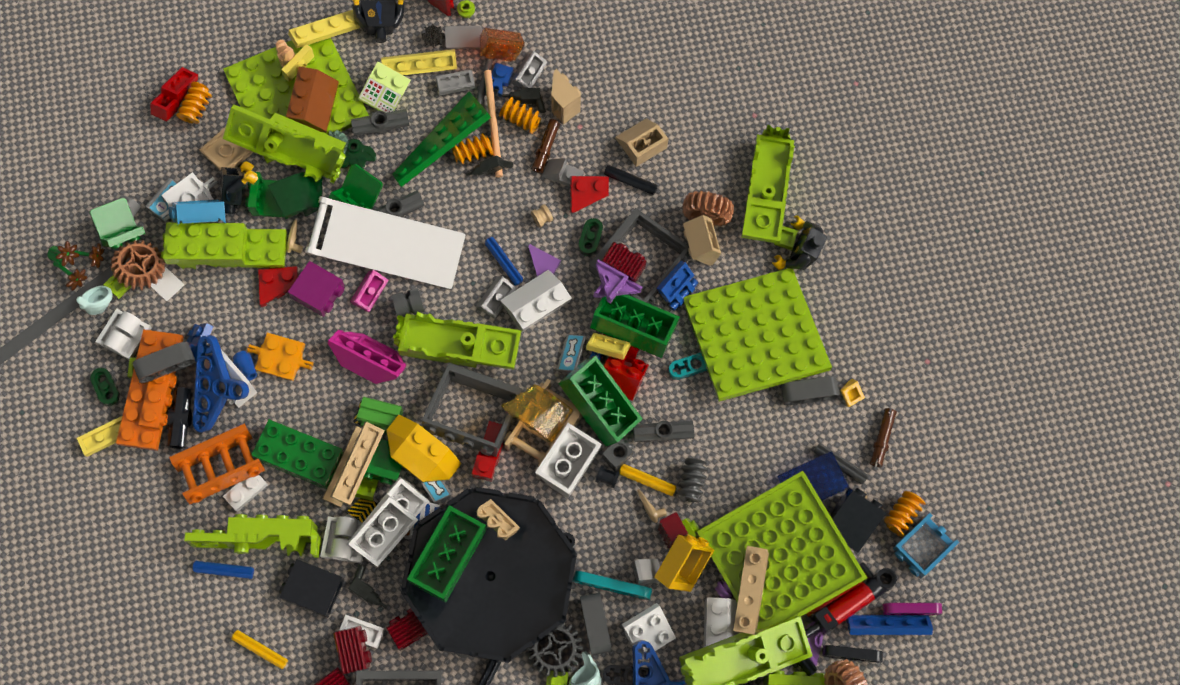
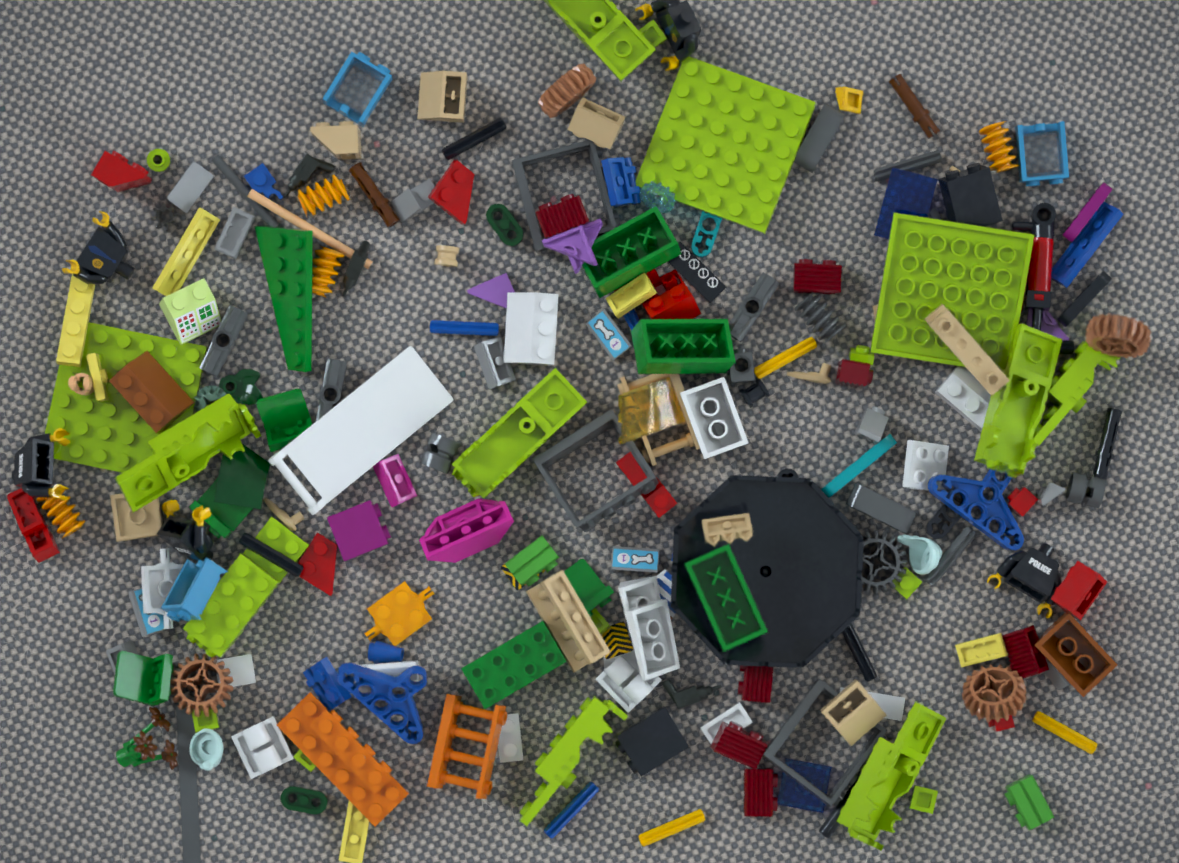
camera: 50 degrees left, 15 degrees up
dark grey beam [132,342,195,383] -> none
black piece [167,387,192,449] -> none
yellow wedge [386,414,462,482] -> none
clear orange slope [479,28,525,61] -> none
light grey slope [511,51,547,88] -> none
yellow window [654,534,715,592] -> none
medium lavender plate [715,581,733,599] -> none
none -> black torso [12,428,70,500]
none -> black axle [239,533,304,577]
none -> window [323,51,392,127]
none -> clear light blue gear [640,181,676,213]
none -> black sticker [668,241,726,303]
none -> dark red brick [793,259,842,295]

